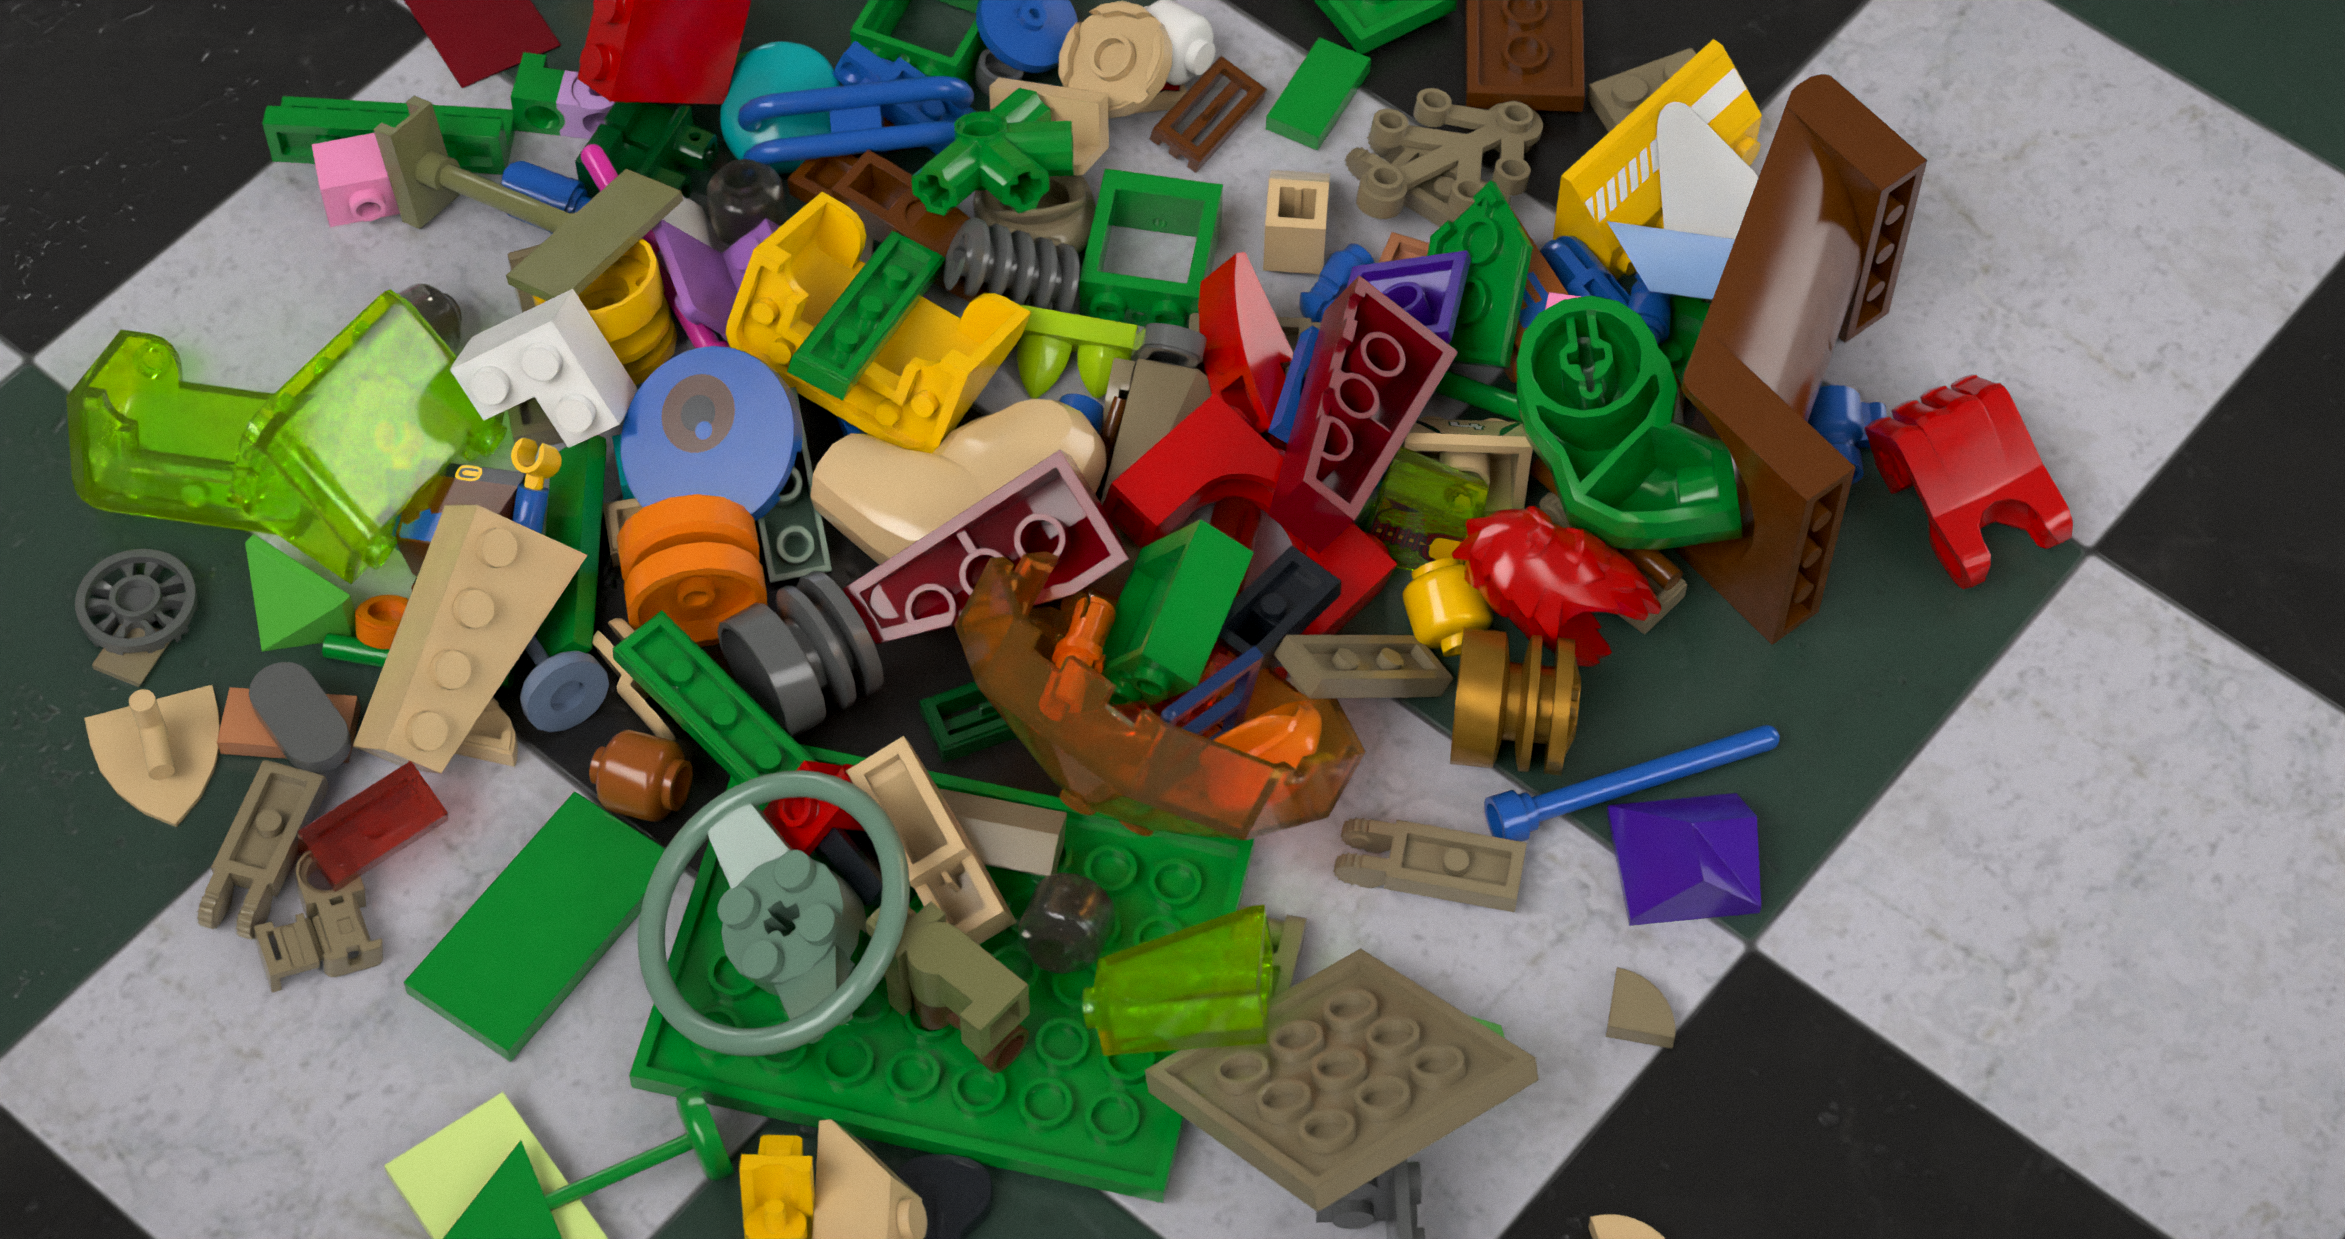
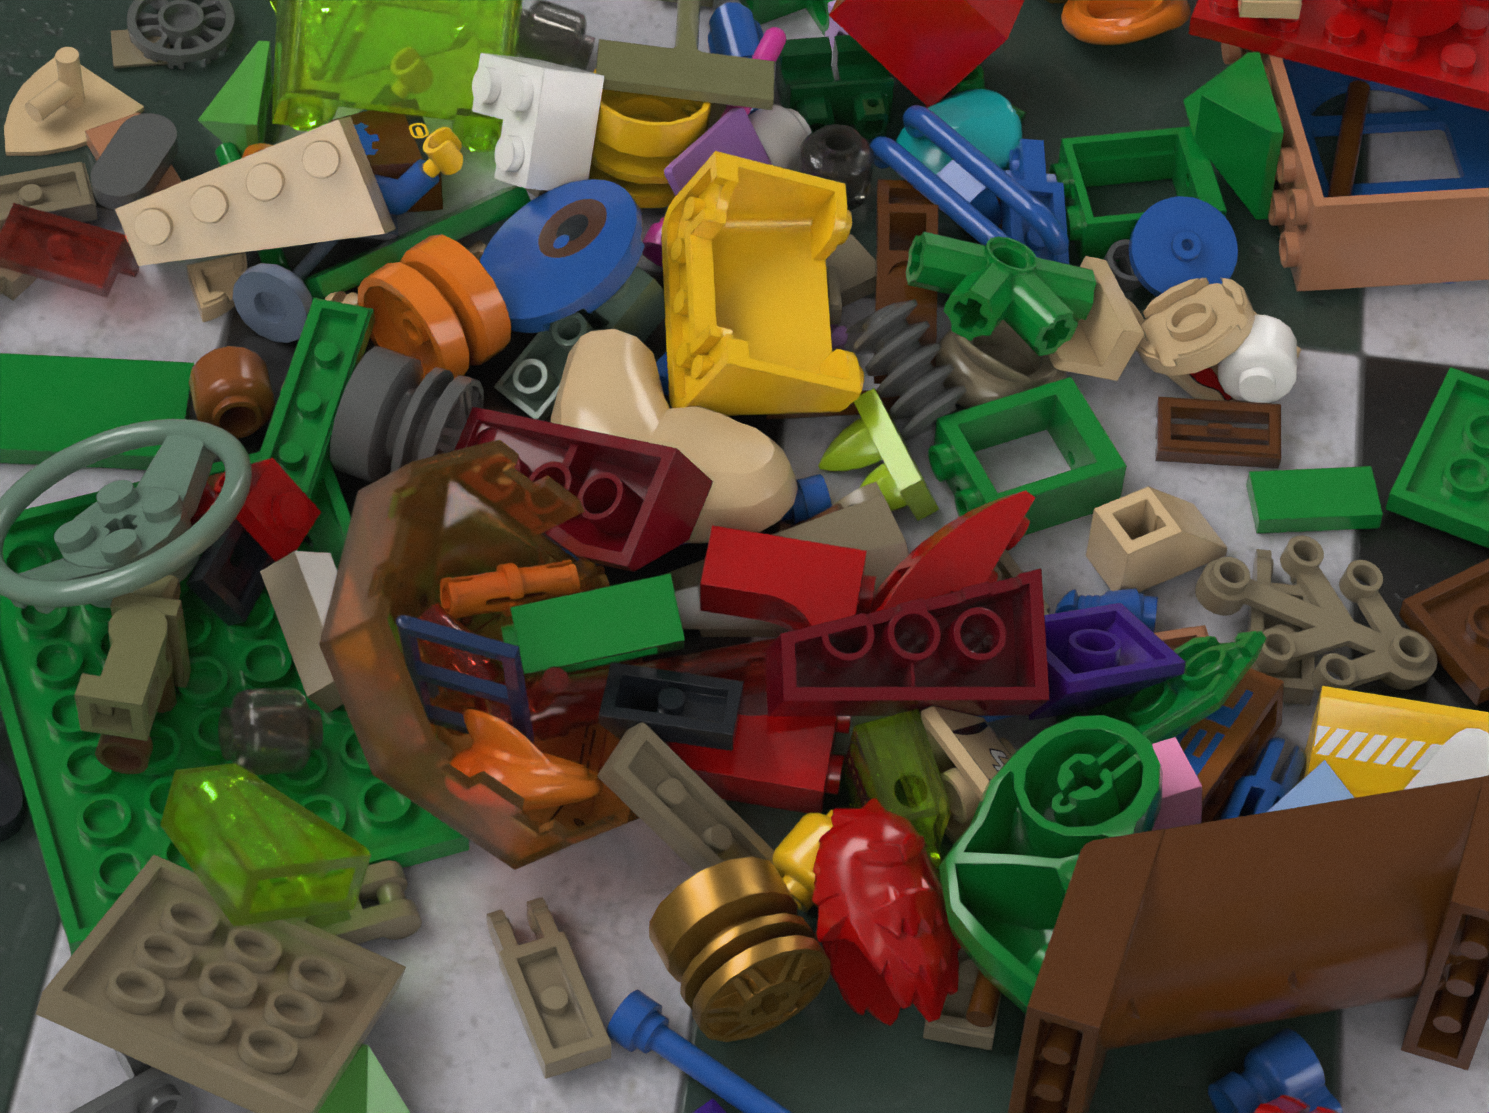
camera: 55 degrees right, 5 degrees down
green tile [787,231,946,401] -> none
tan slope [846,736,1016,945] -> none
dark grey tile [1131,323,1207,368] -> none

